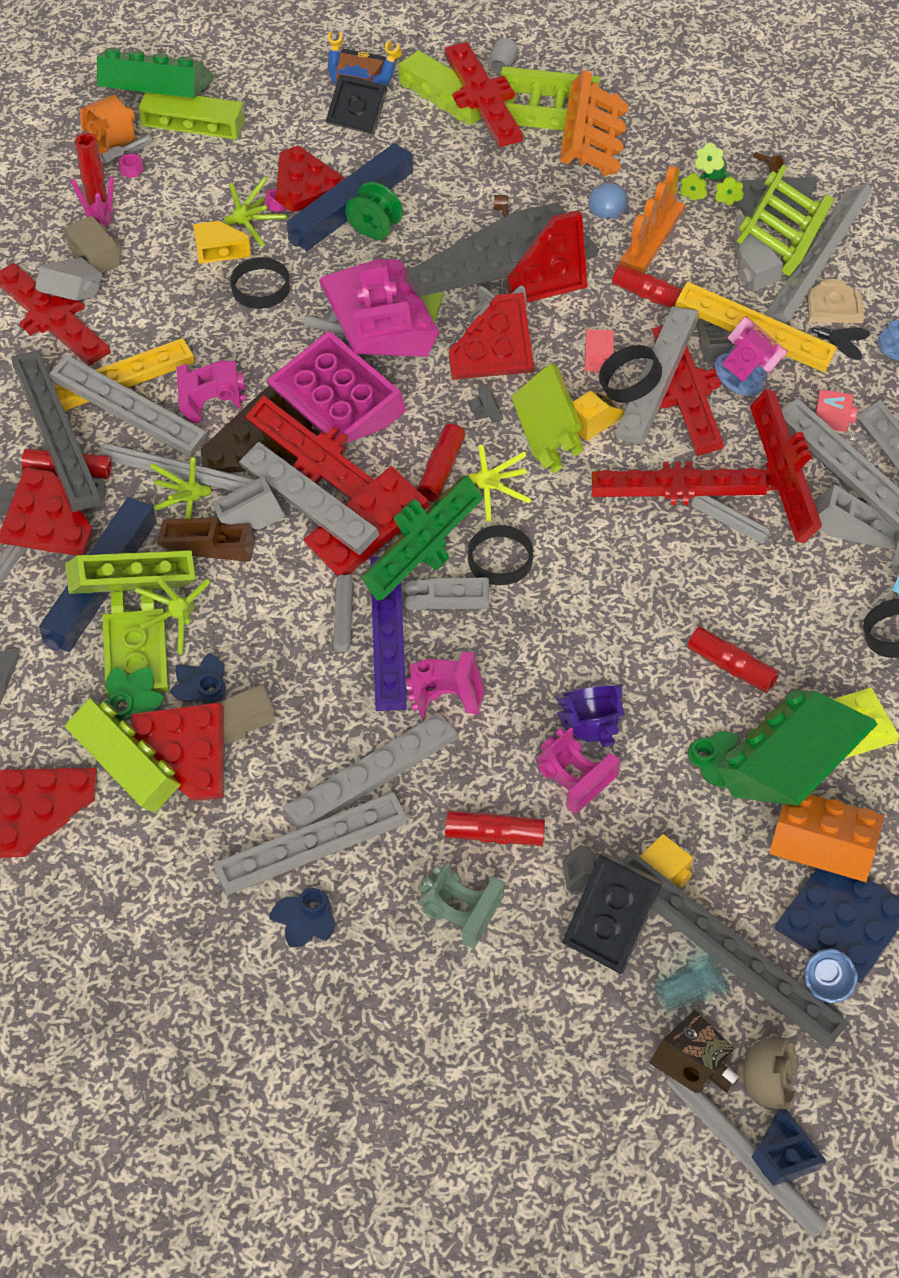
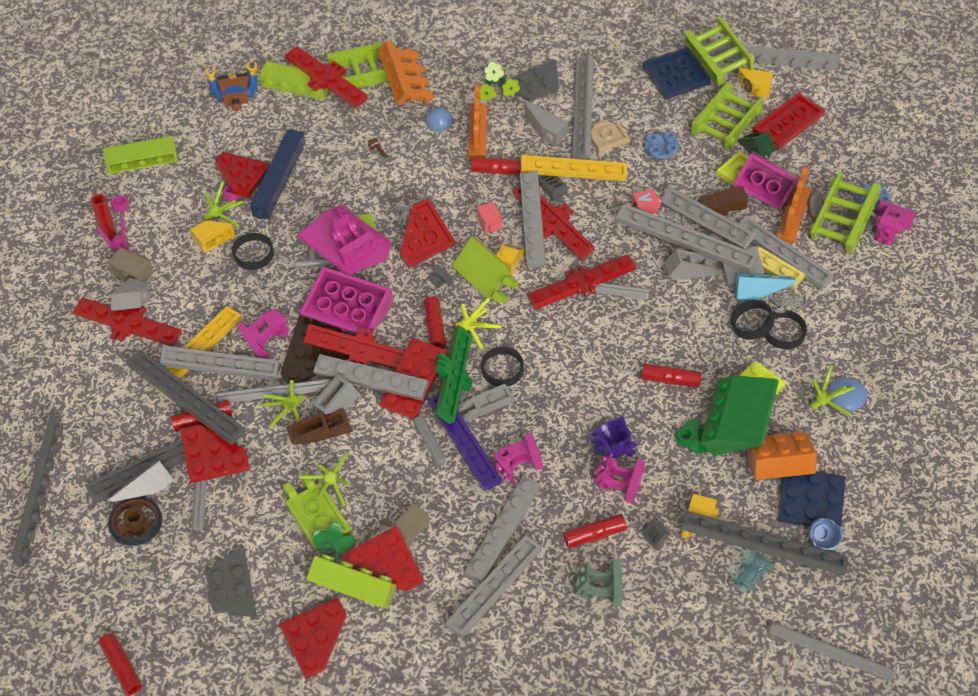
camera: 25 degrees left, 0 degrees up
dark blue brick [39,497,157,653] -> none
lime brick [65,550,196,594] -> none
orange brick [80,94,136,154] -> none
green slope [97,48,214,98] -> none
light grey piece [100,134,153,166] -> none
dark blue plate [170,653,226,703] -> none
dark blue plate [269,888,335,948] -> none
black tile [325,75,388,134] -> none
green piece [345,182,403,240] -> none
dark grey wing [405,203,599,297] -> none
light grey brick [488,38,518,74] -> none
red plate [507,210,588,303] -> none
black tile [562,852,663,974] -> none
black tyre [599,345,662,403] -> none
dark brown torso [649,1010,740,1093] -> none
medium blue dish [714,348,766,396] -> none
dark pink tile [722,316,788,382] -> none
lime fence [736,165,835,276] -> none
dark tan cylinder [738,1038,798,1110] -> none
red hinge [750,389,822,543] -> none
dark blue wing [751,1109,827,1186] -> none
reddish brown hand [753,152,784,173] -> none
black piece [811,327,870,360] -> none

